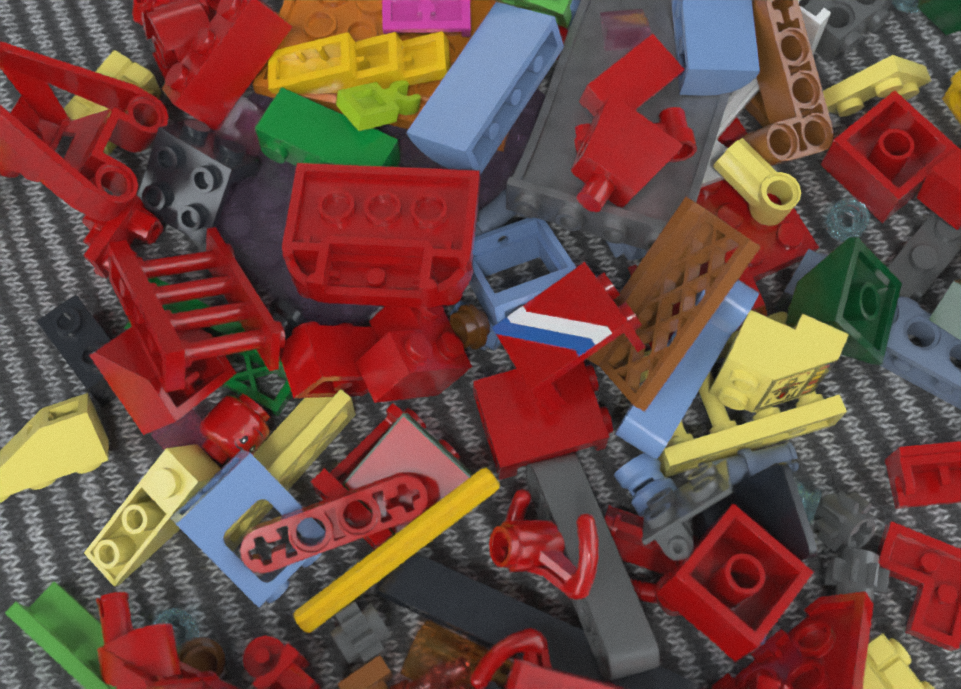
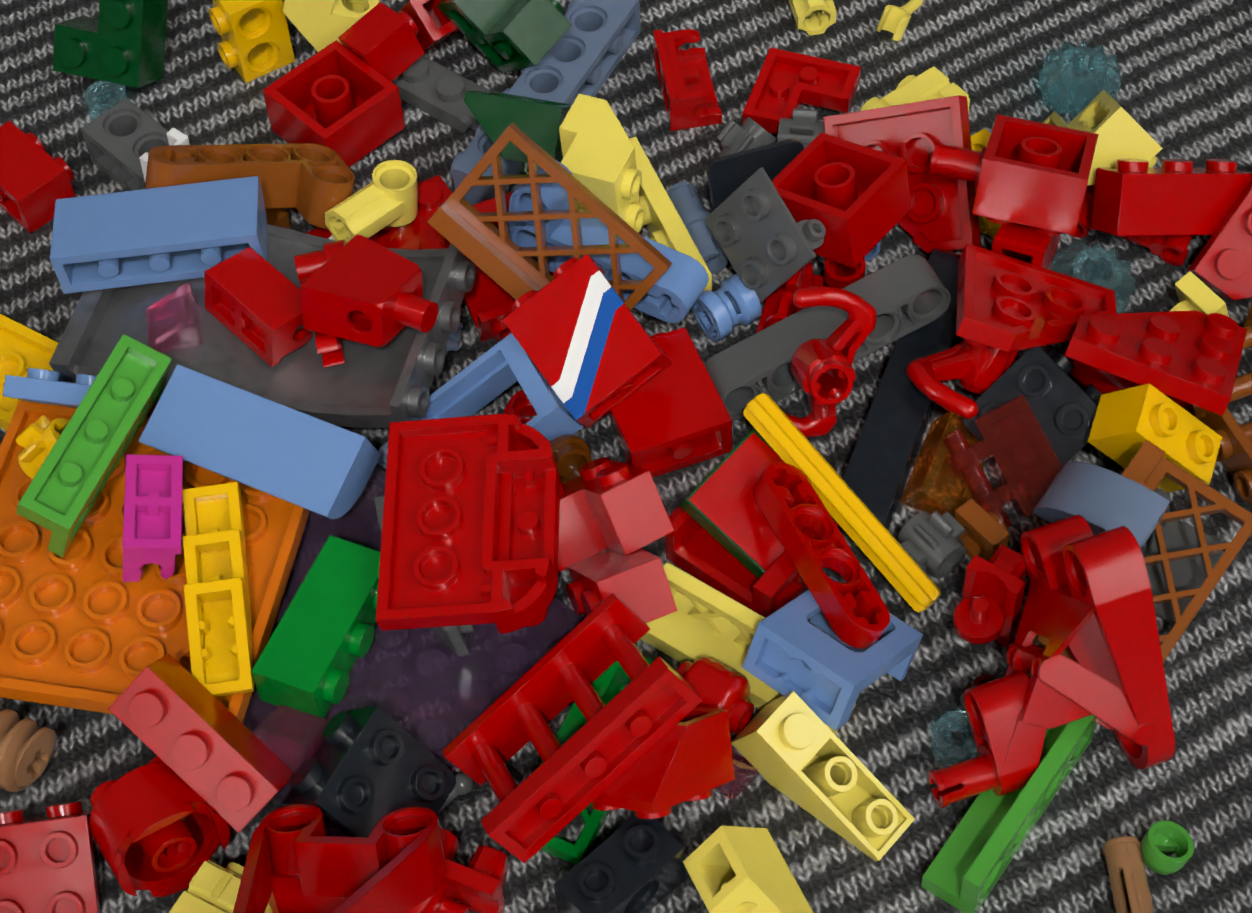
camera: 90 degrees left, 15 degrees down
lime plate [336,80,421,131] -> none
light yellow plate [823,55,931,117] -> none
clear light blue bush [825,198,870,242] -> none

